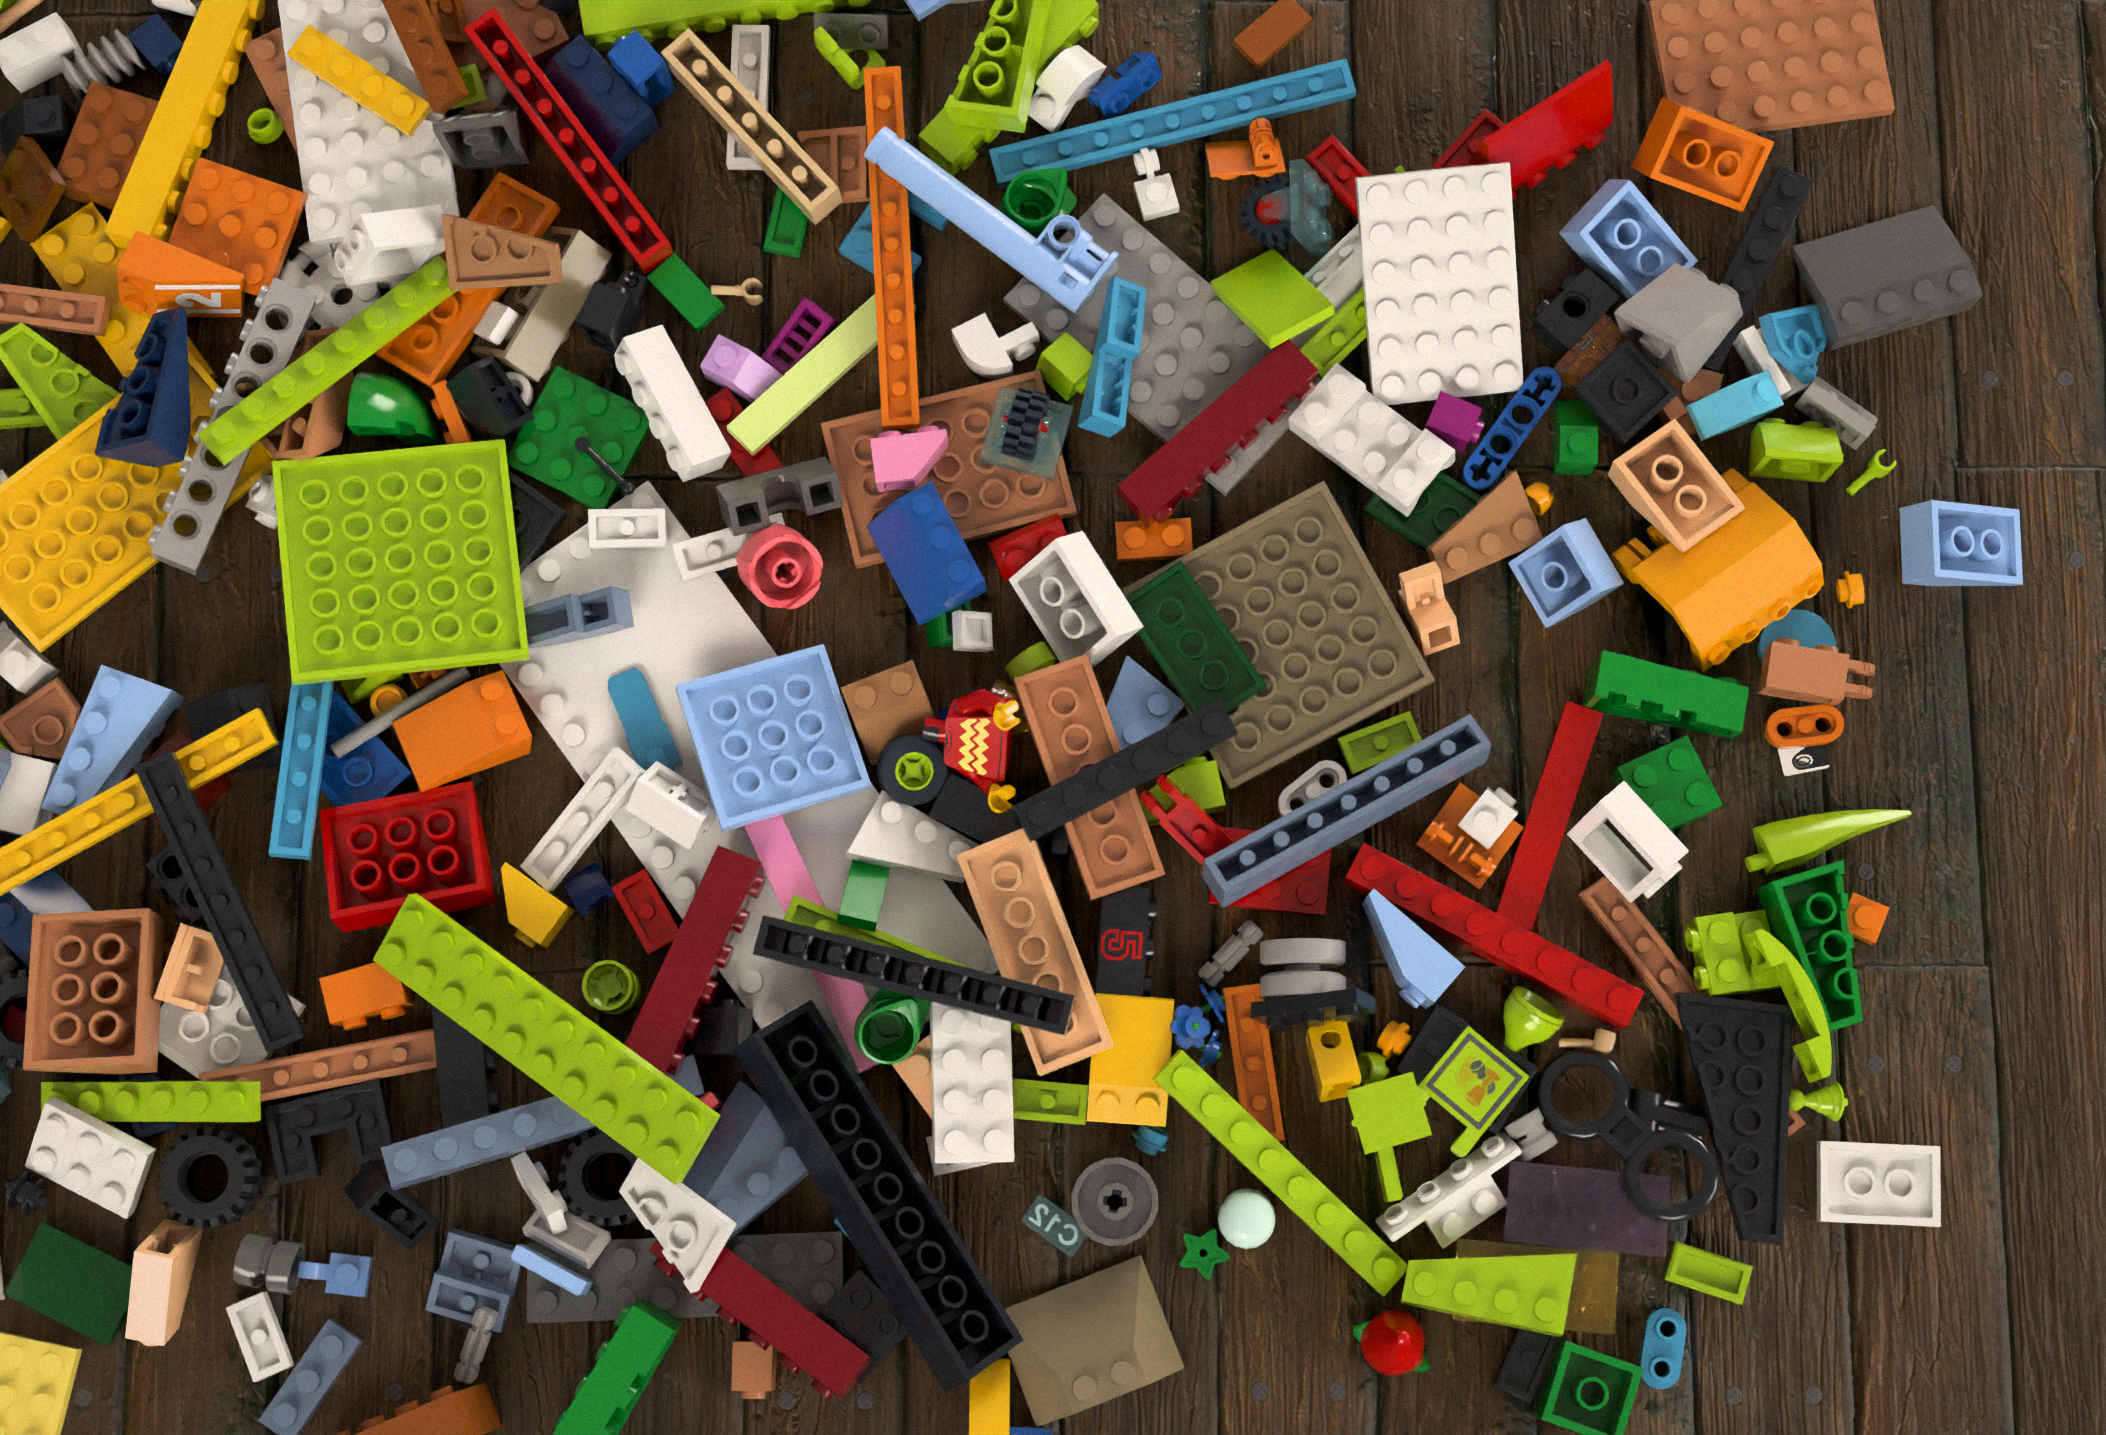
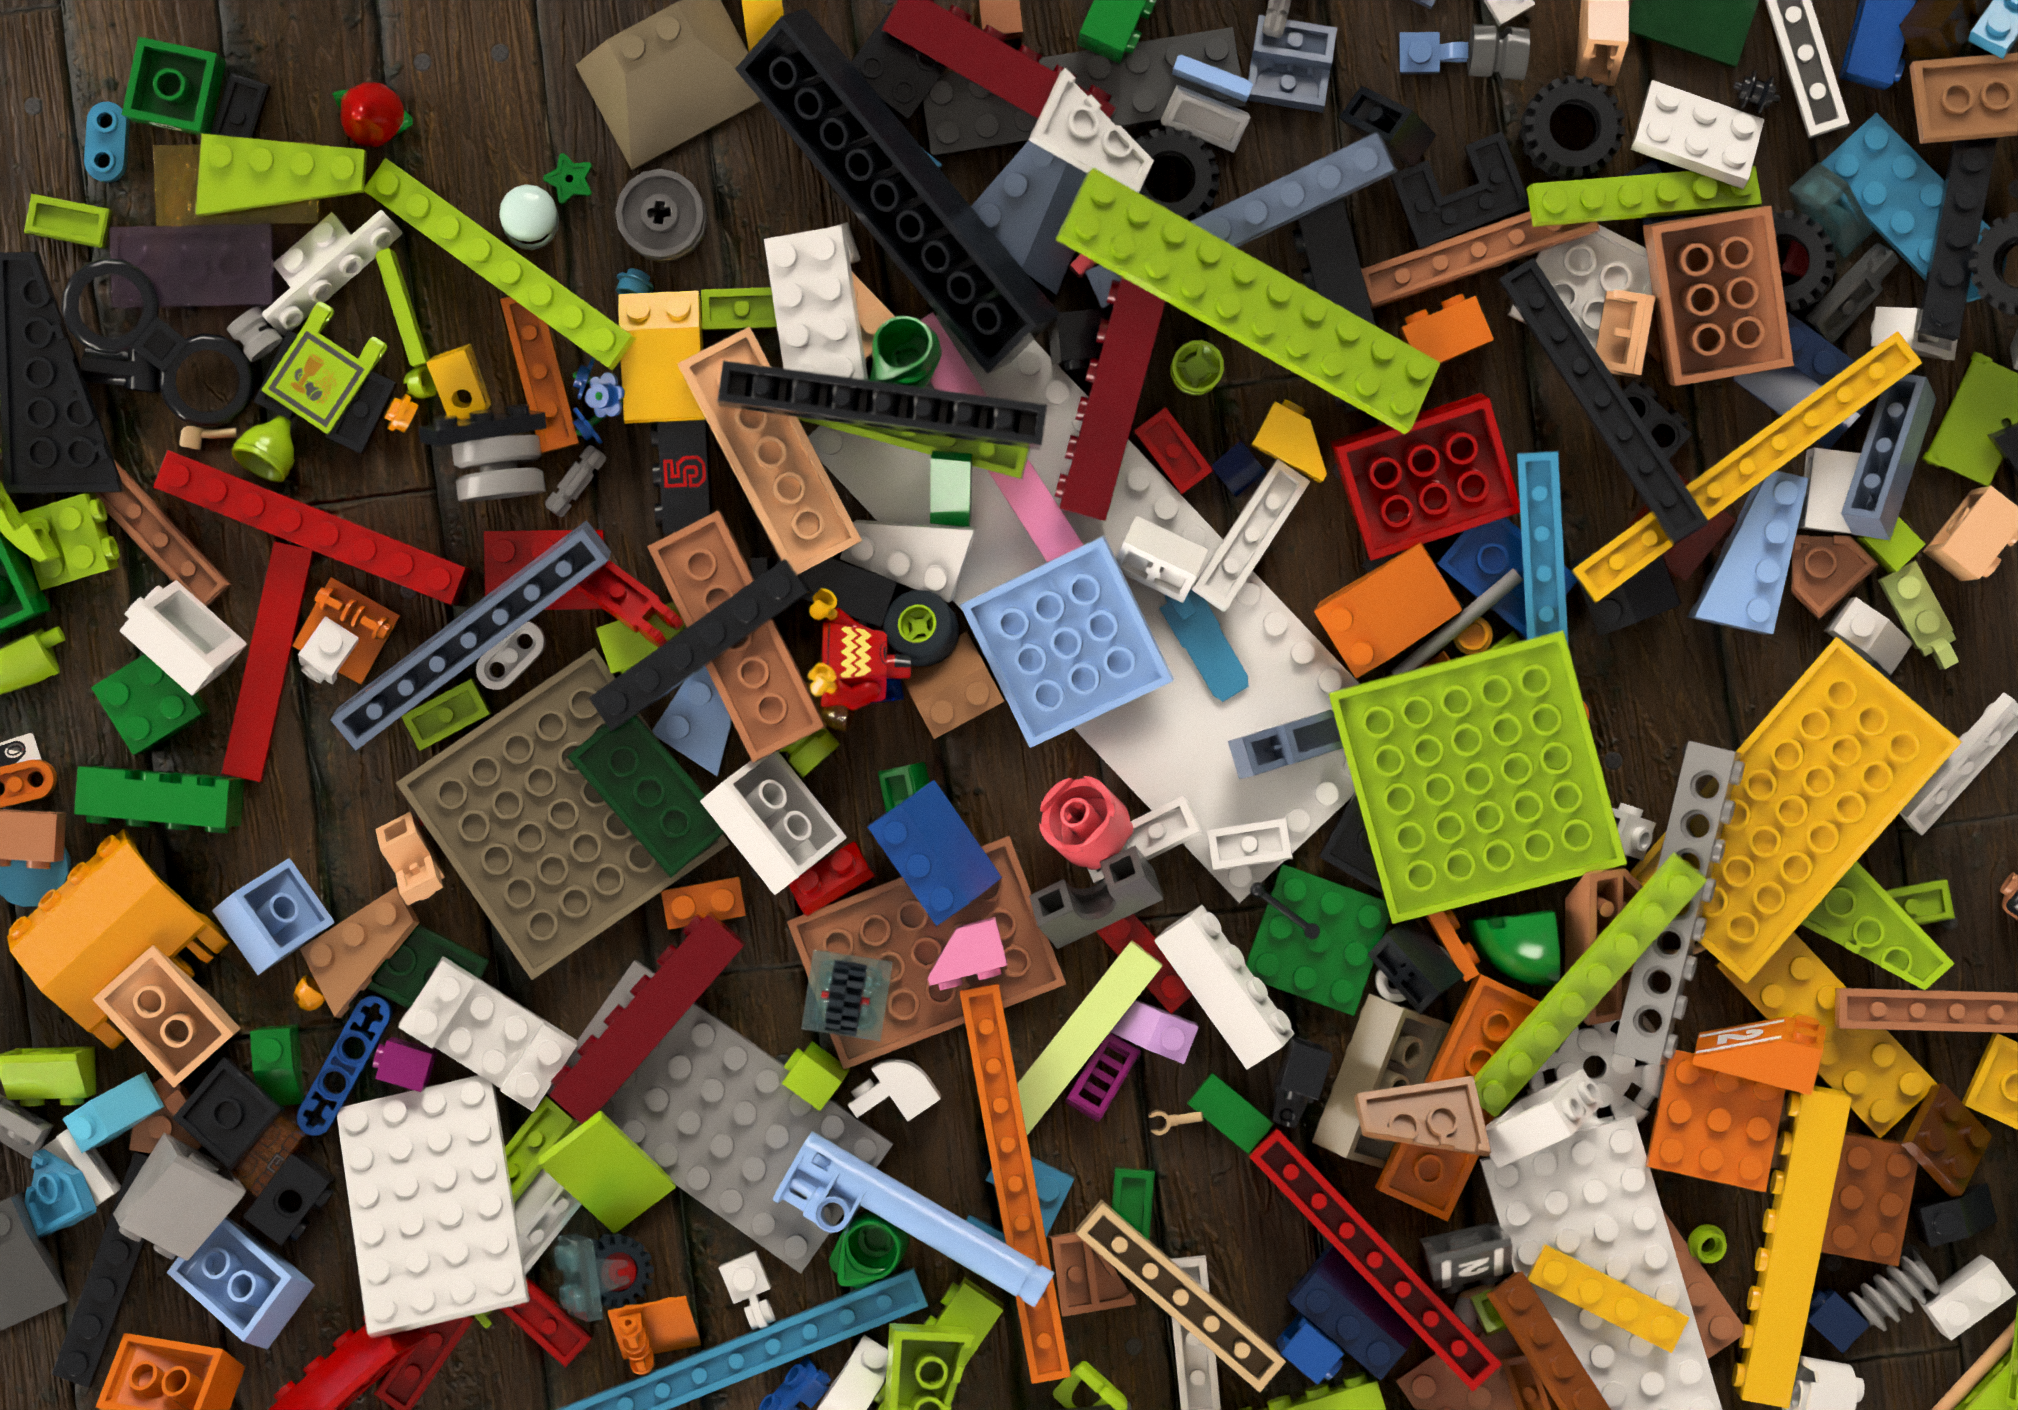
camera: 165 degrees right, 10 degrees up
dark blue wedge [95,306,191,467] -> none
white tile [473,301,518,345] -> none
white plate [511,1151,568,1236] -> none
white tile [952,610,993,653] -> none
clear light blue sticker [1021,1194,1087,1258] -> none
dark azure slope [1077,276,1147,438] -> none
lime piece [1345,1071,1432,1155] -> none
light blue slope [1362,889,1465,1009] -> none

